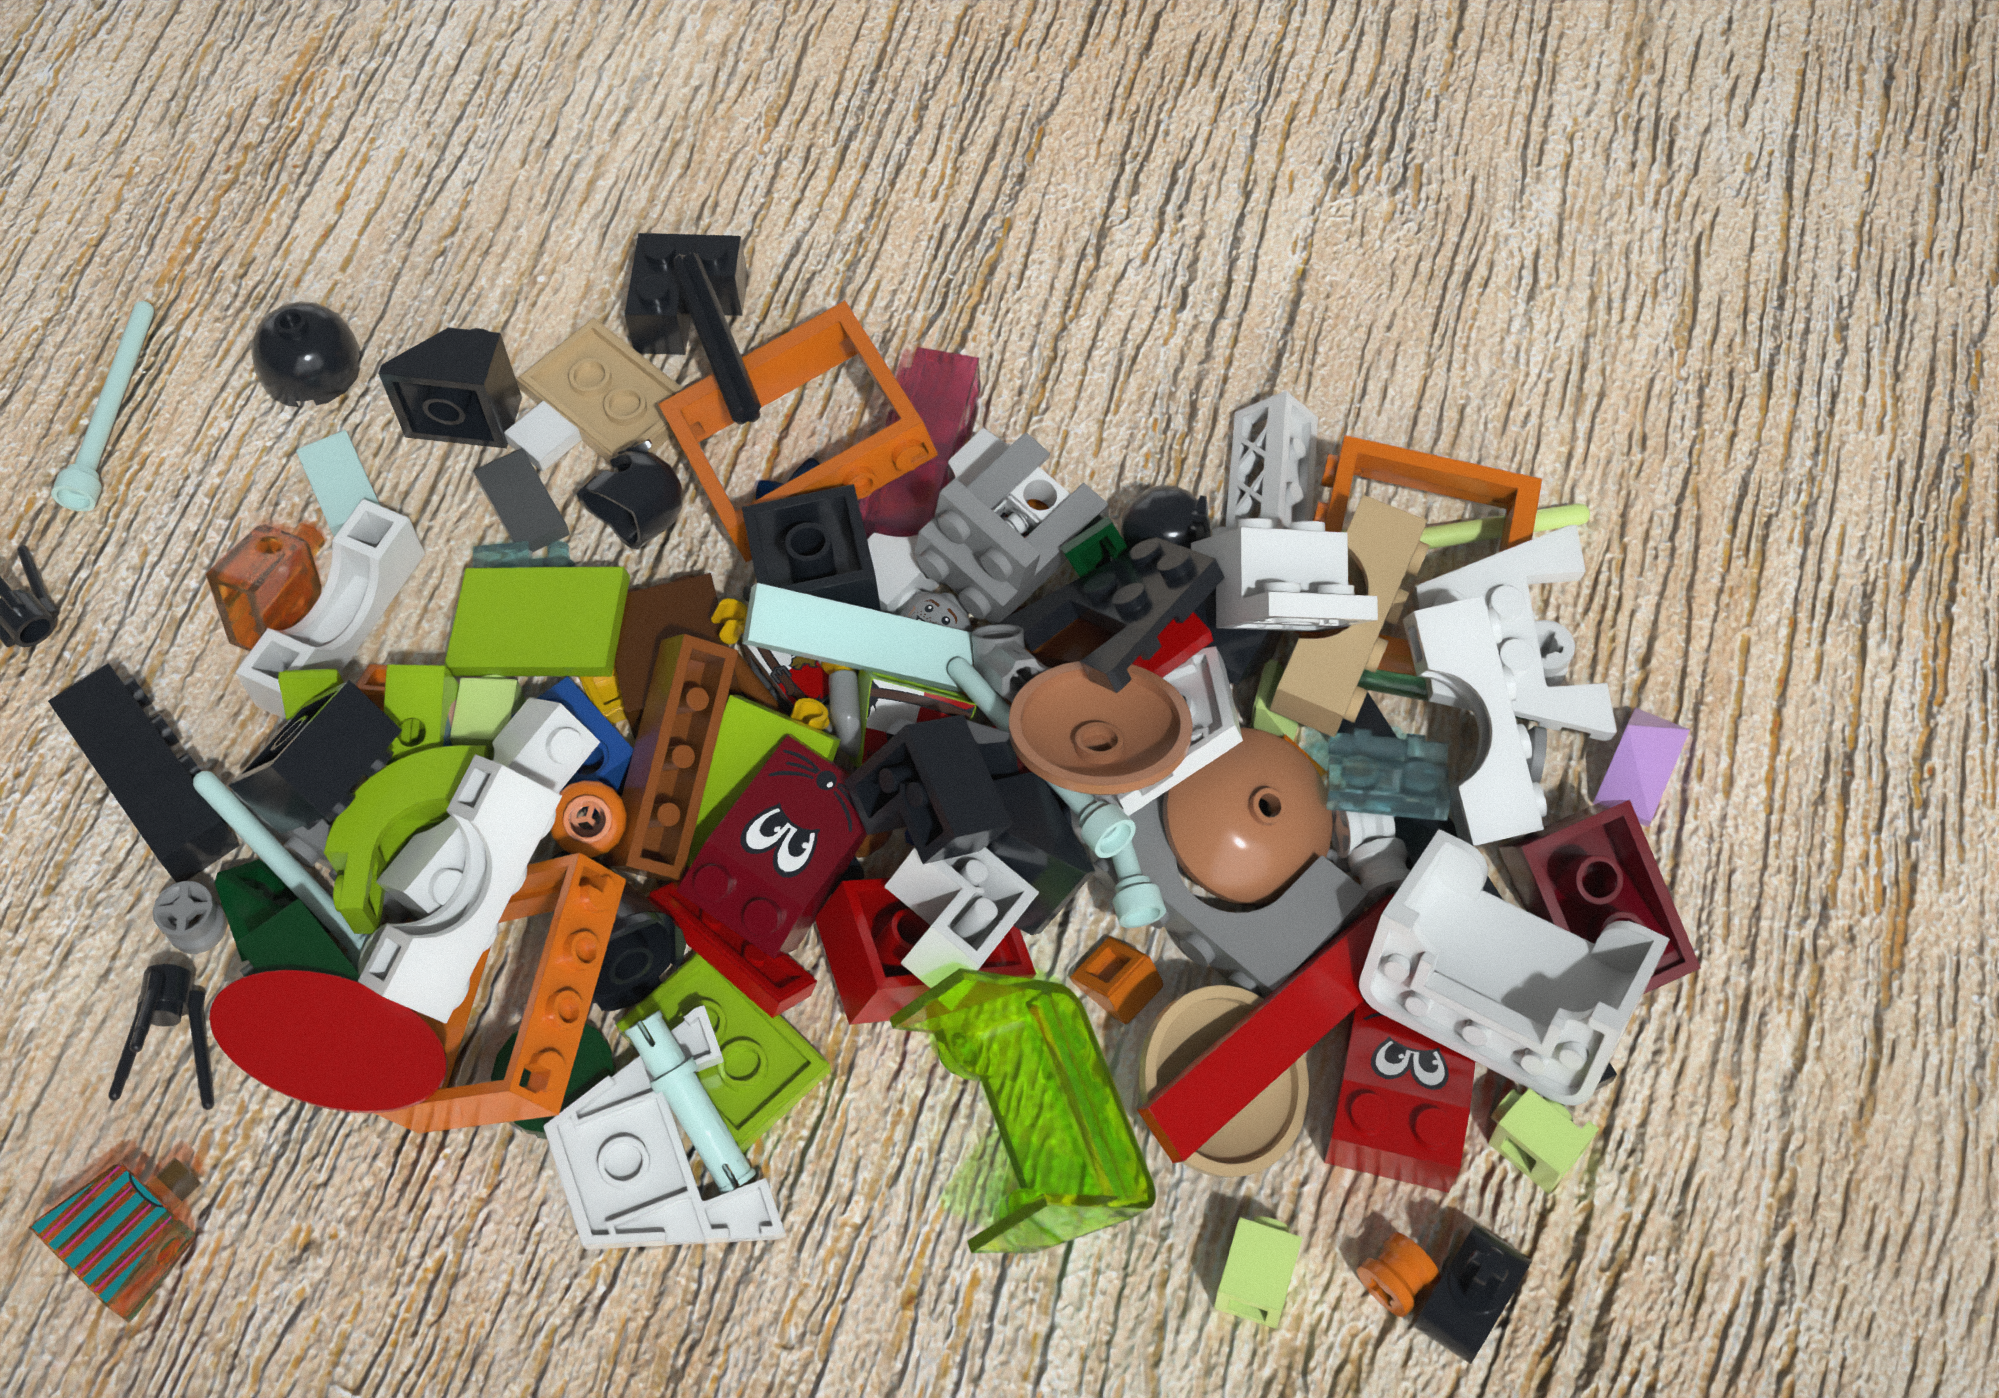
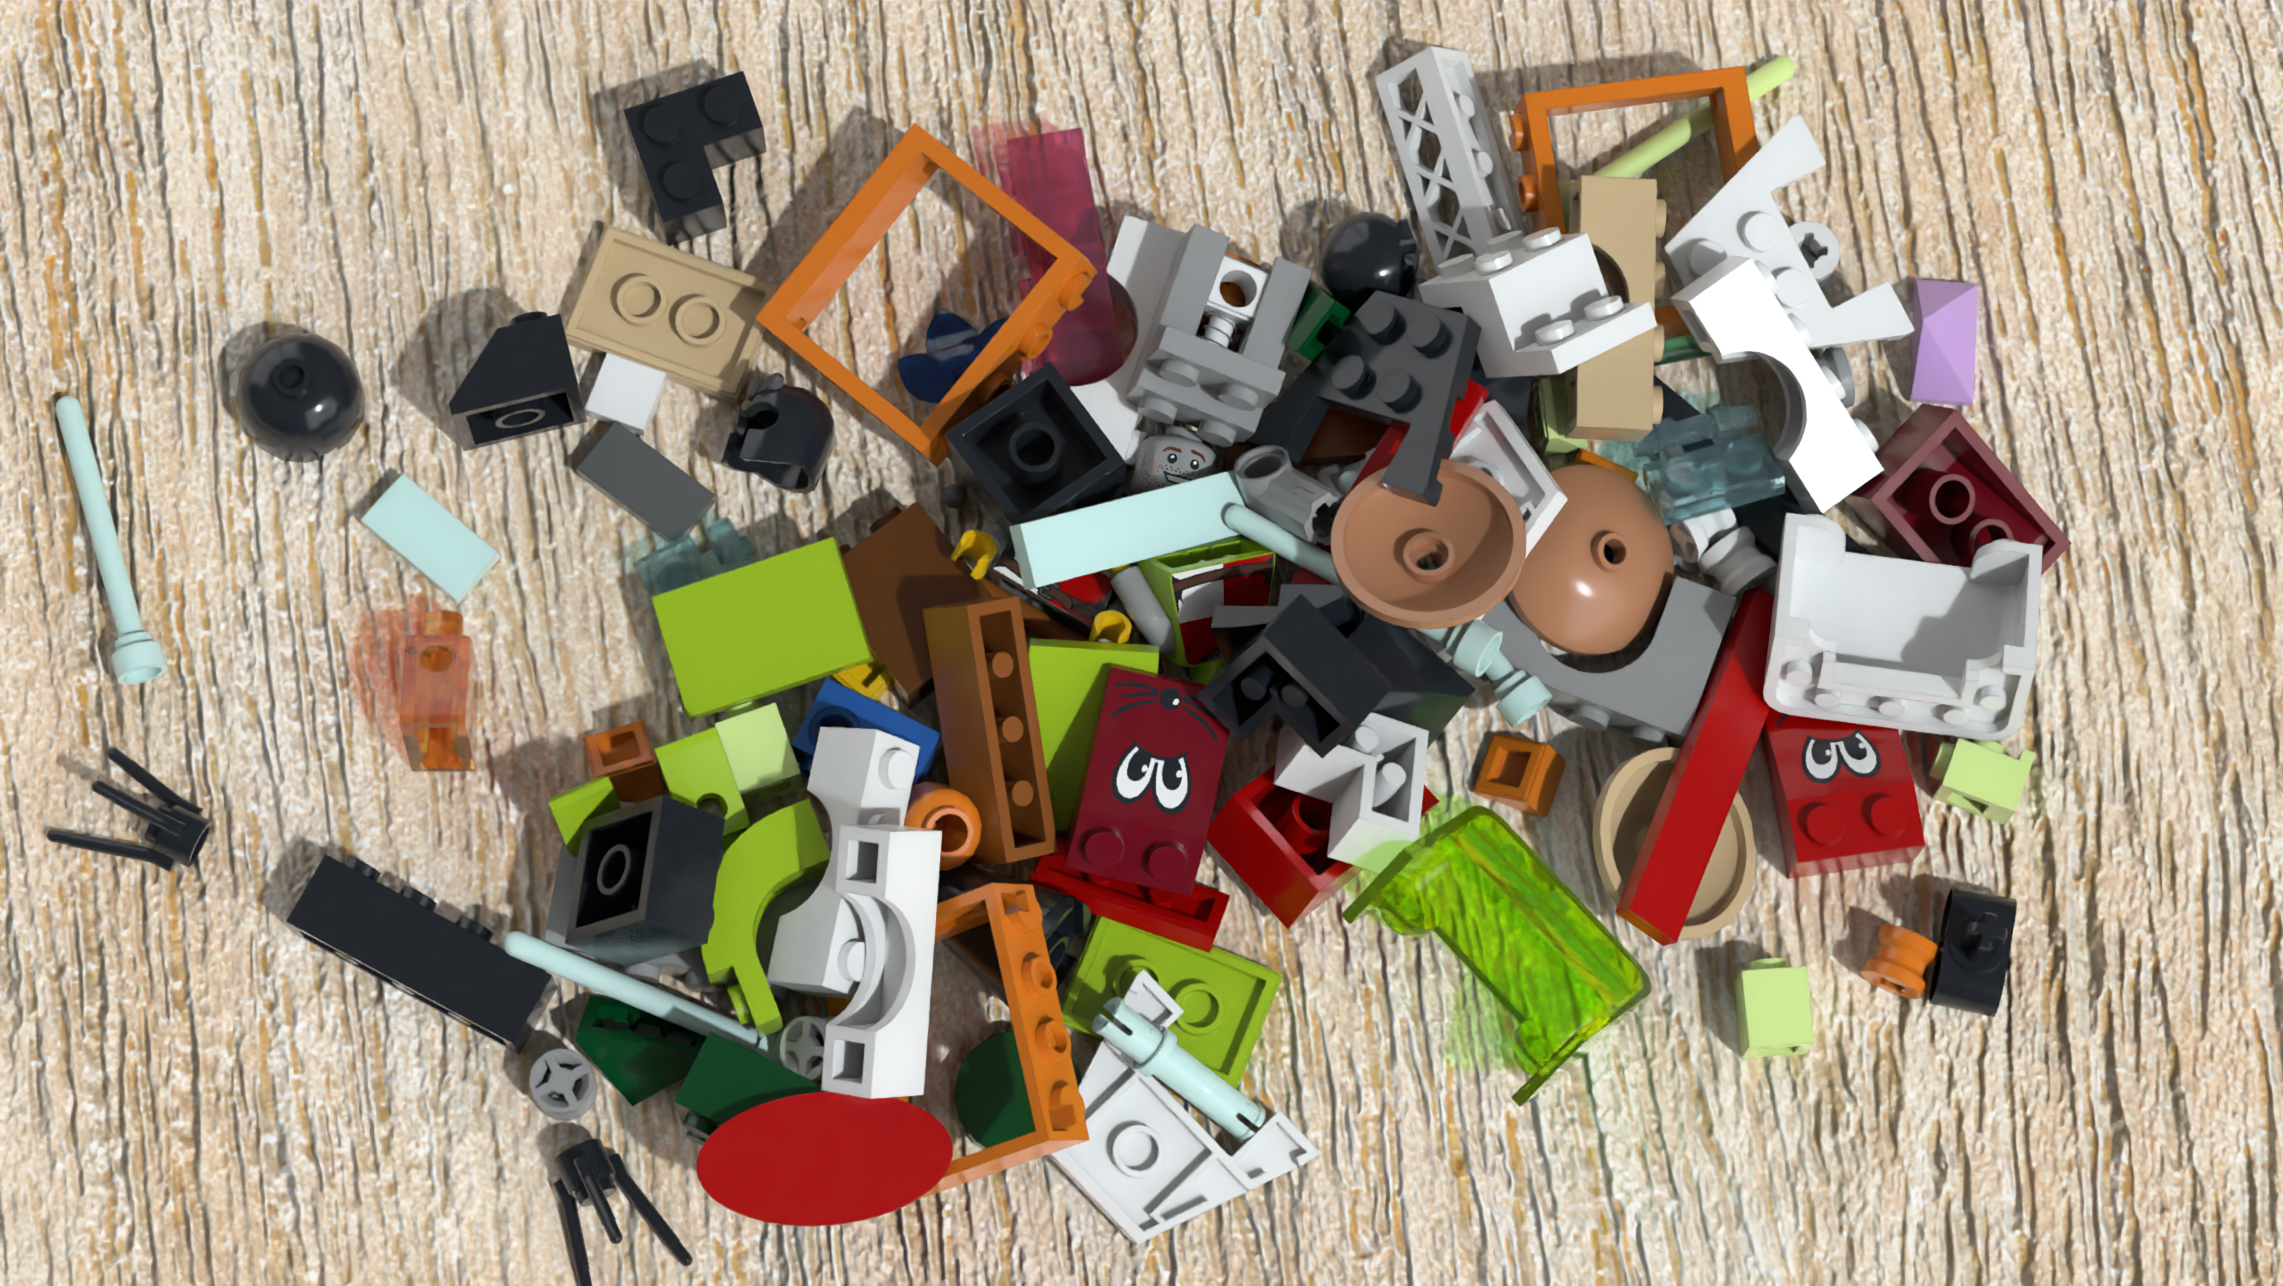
camera: 30 degrees left, 15 degrees up
white arch [235,499,425,719] -> none
black axle [673,252,761,425] -> none

